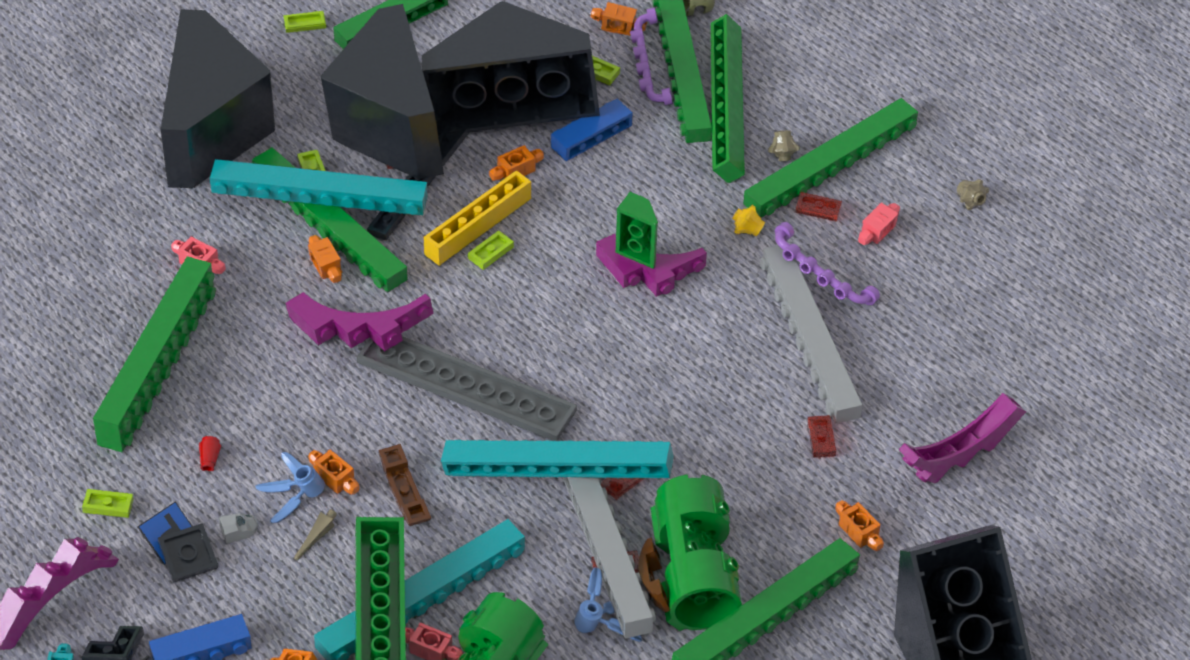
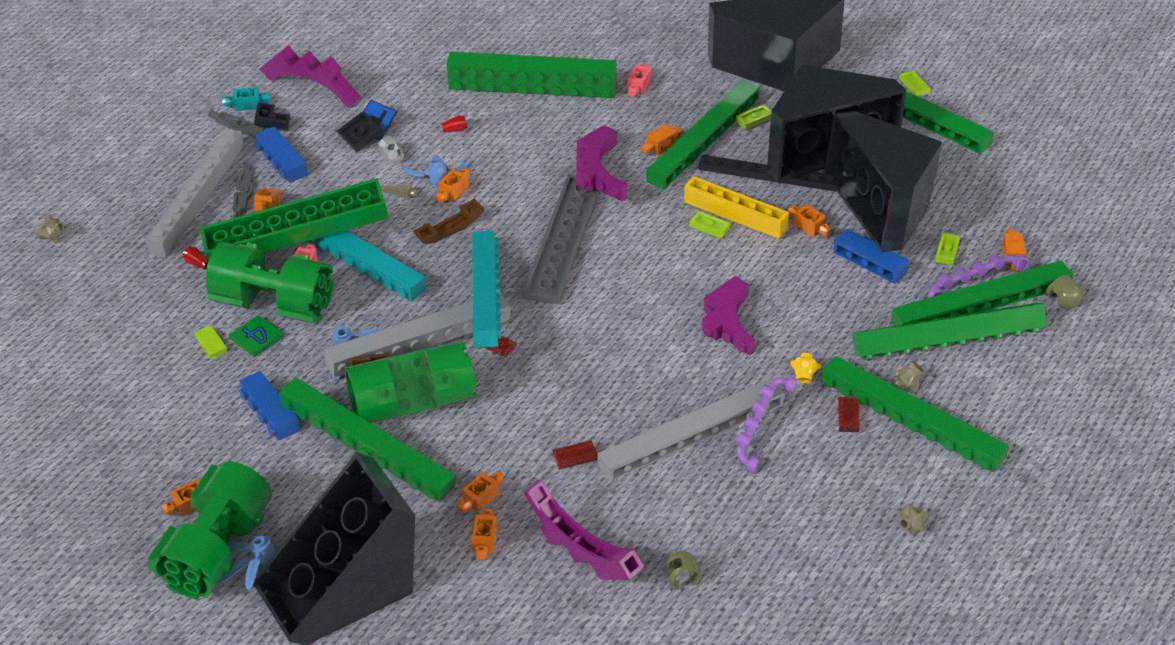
camera: 80 degrees right, 5 degrees down
lime plate [82,489,134,518] -> none
teal brick [210,159,428,215] -> none
green slope [615,192,658,269] -> none
coral piece [858,203,900,245] -> none
none -> orange piece [471,509,498,560]
none -> olive helmet [666,551,701,590]

